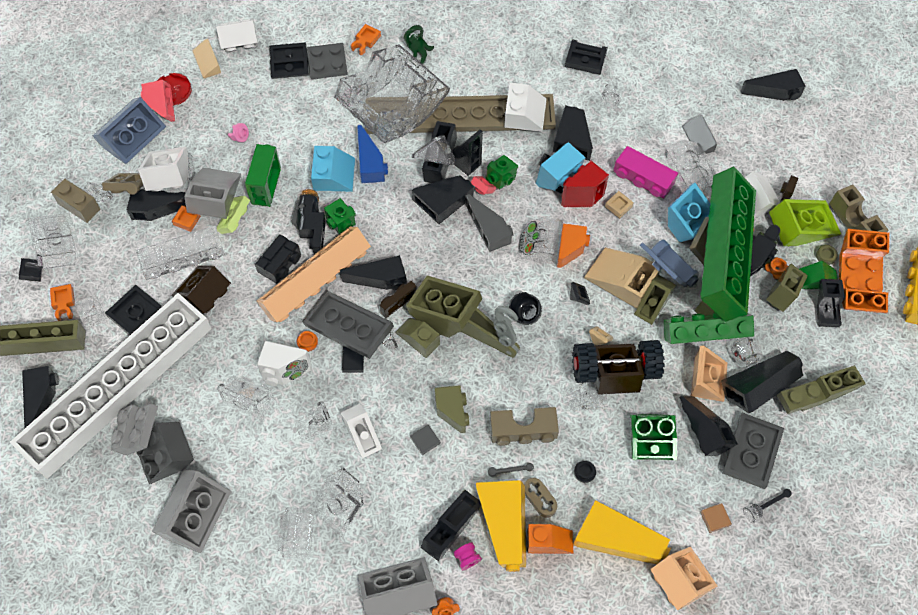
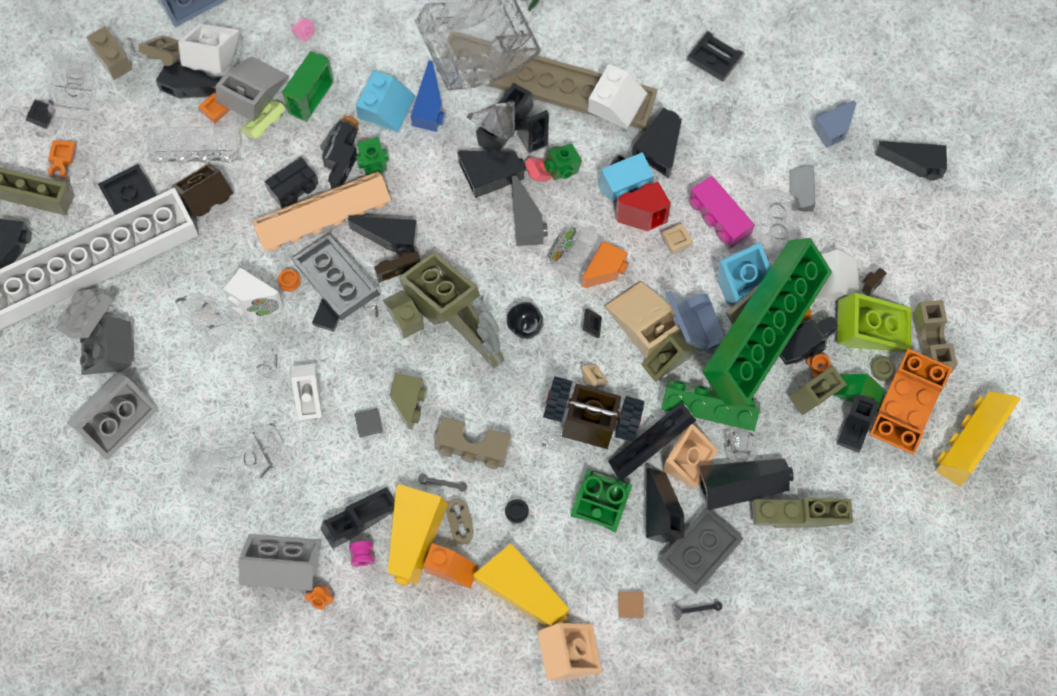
camera: 20 degrees right, 5 degrees up
none -> black plate [608,402,696,481]
none -> sand blue slope [813,100,857,148]

